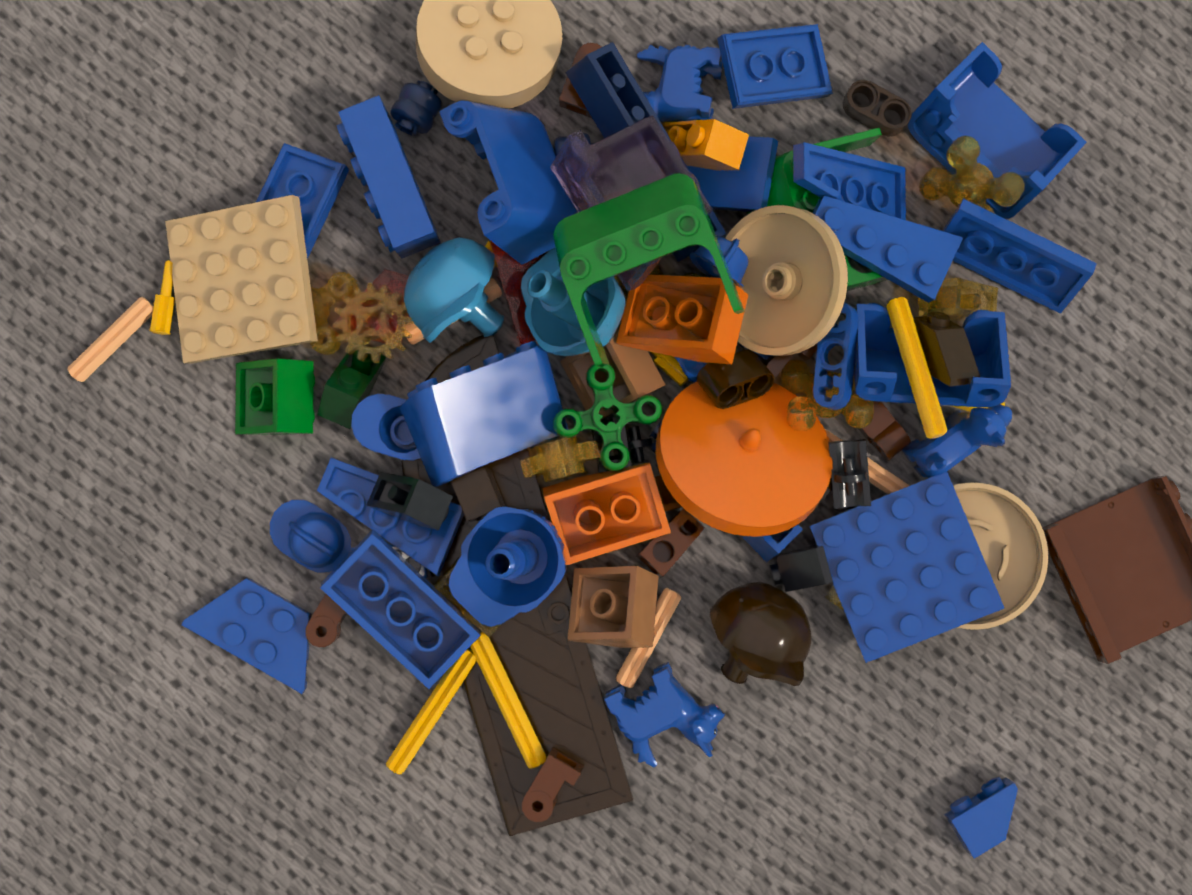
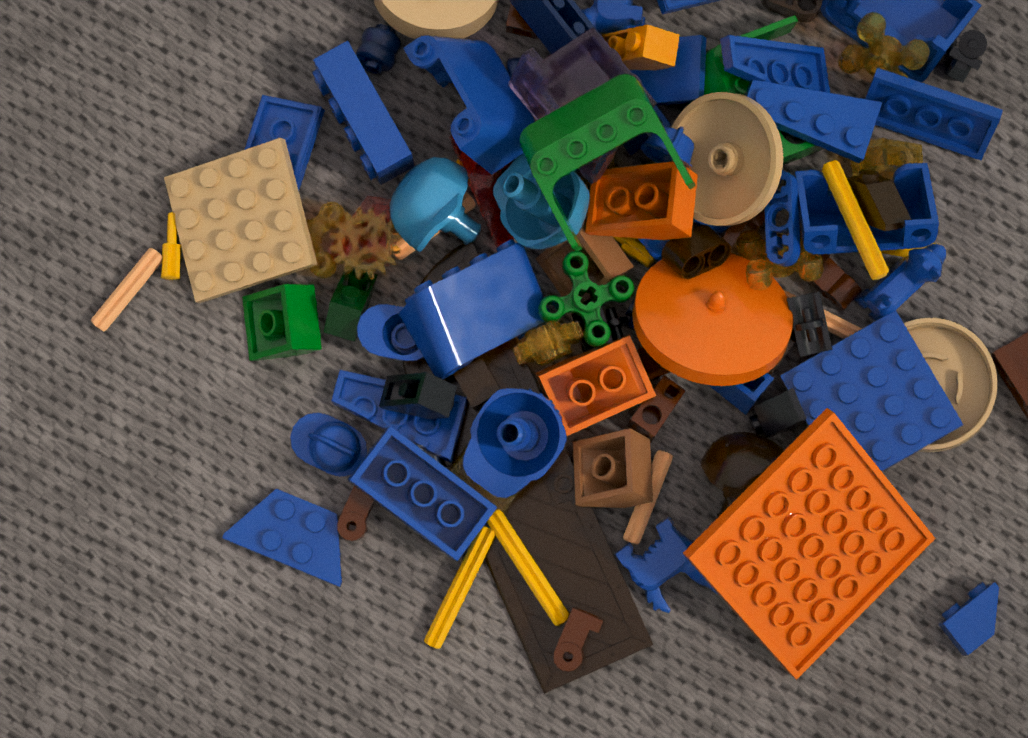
camera: 10 degrees left, 5 degrees down
none -> orange plate [683,408,936,680]
none -> black hips [946,30,987,83]

